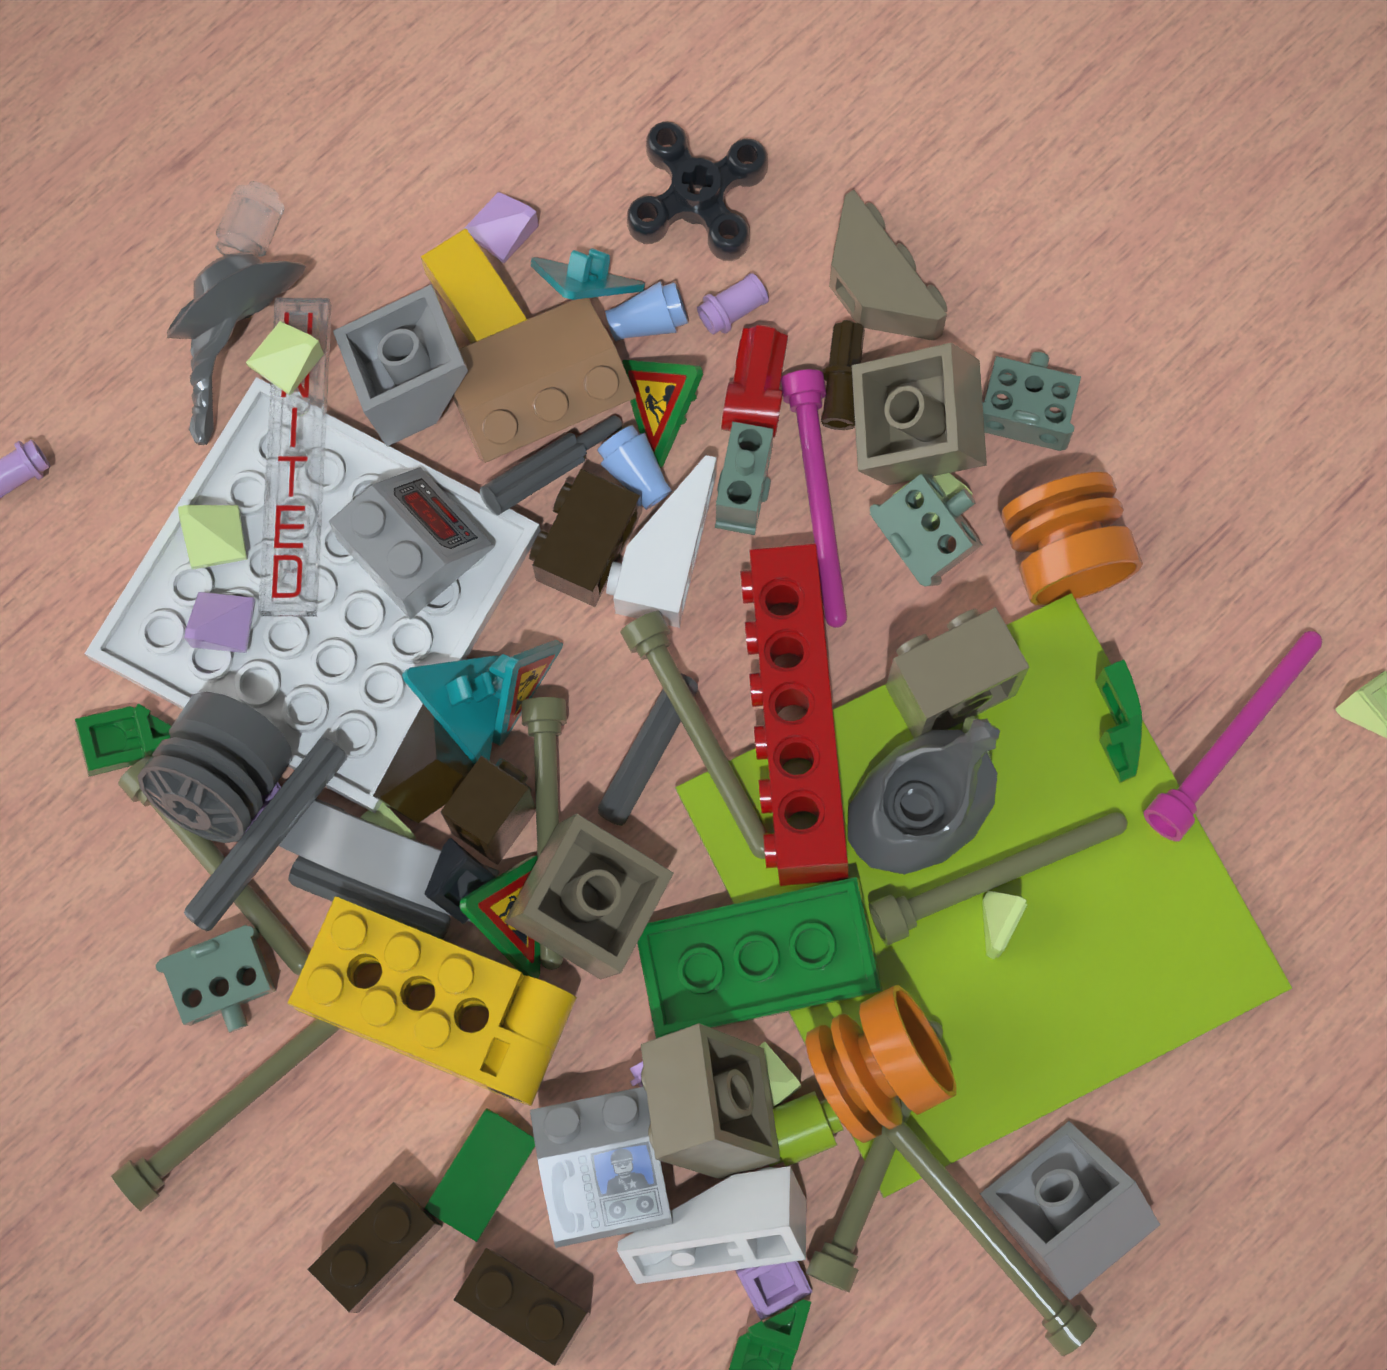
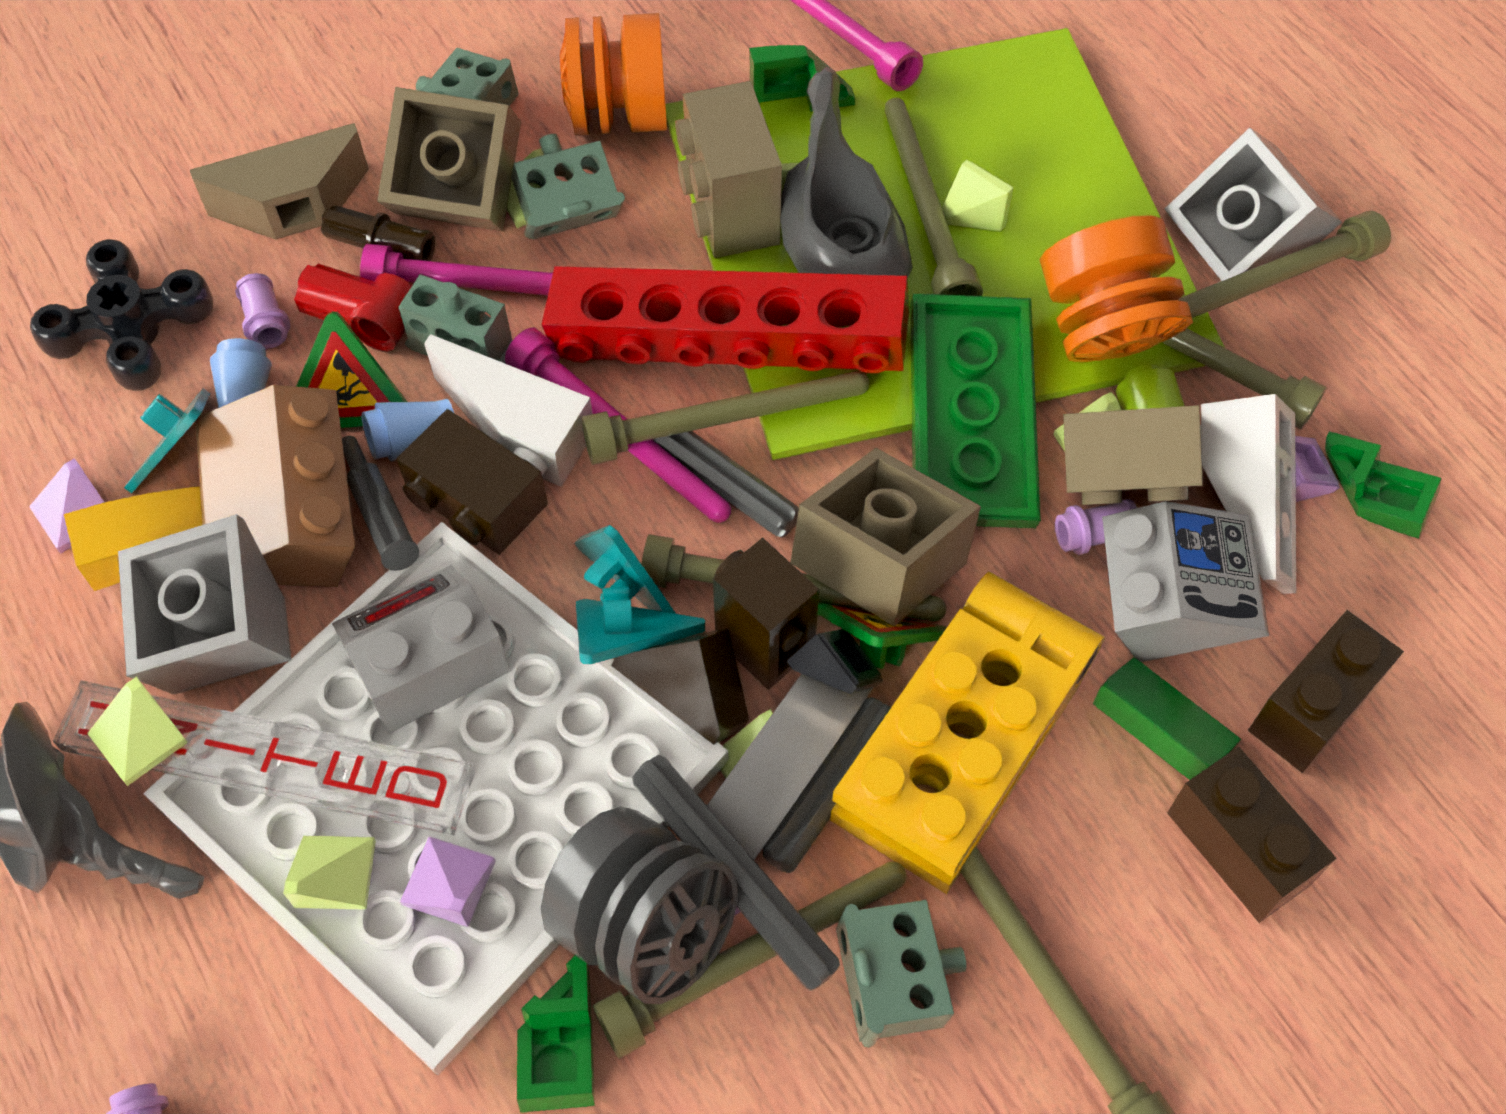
camera: 80 degrees left, 15 degrees down
none -> dark pink piece [505,327,731,523]

